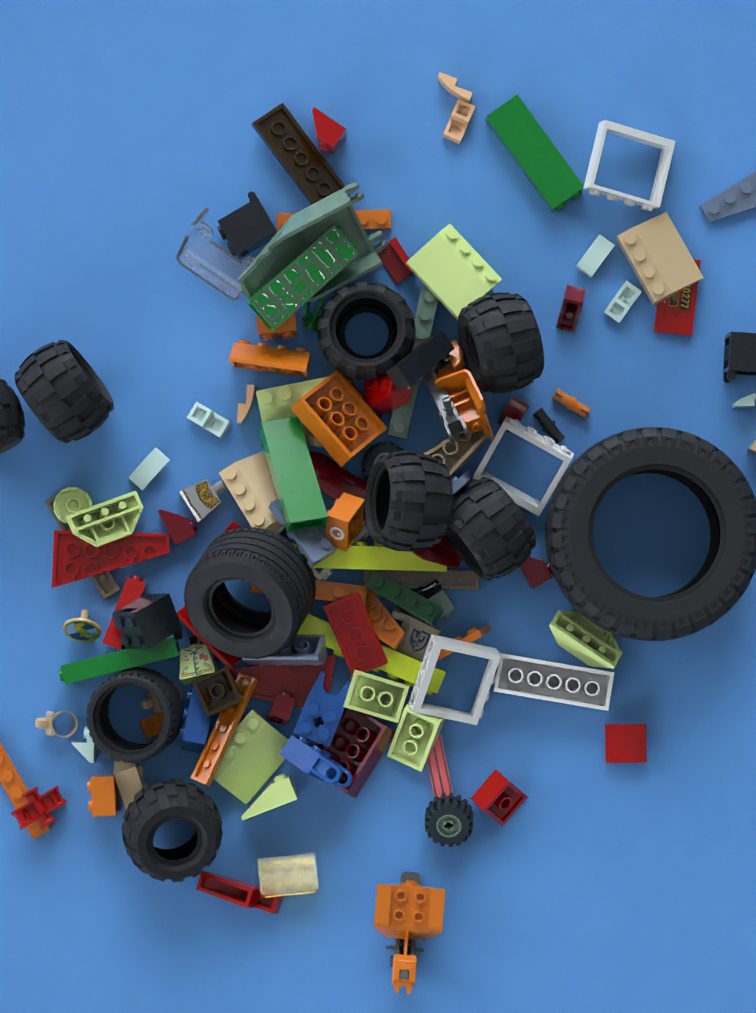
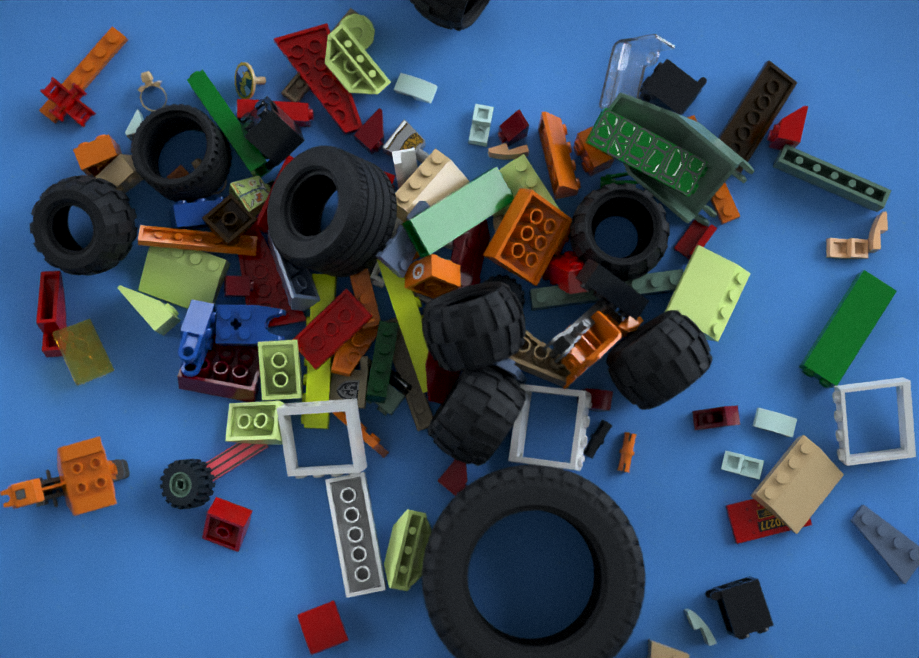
camera: 70 degrees right, 5 degrees down
none -> white panel [392,148,418,189]
none -> dark red slope [497,109,529,146]
none -> sand green brick [773,144,891,212]

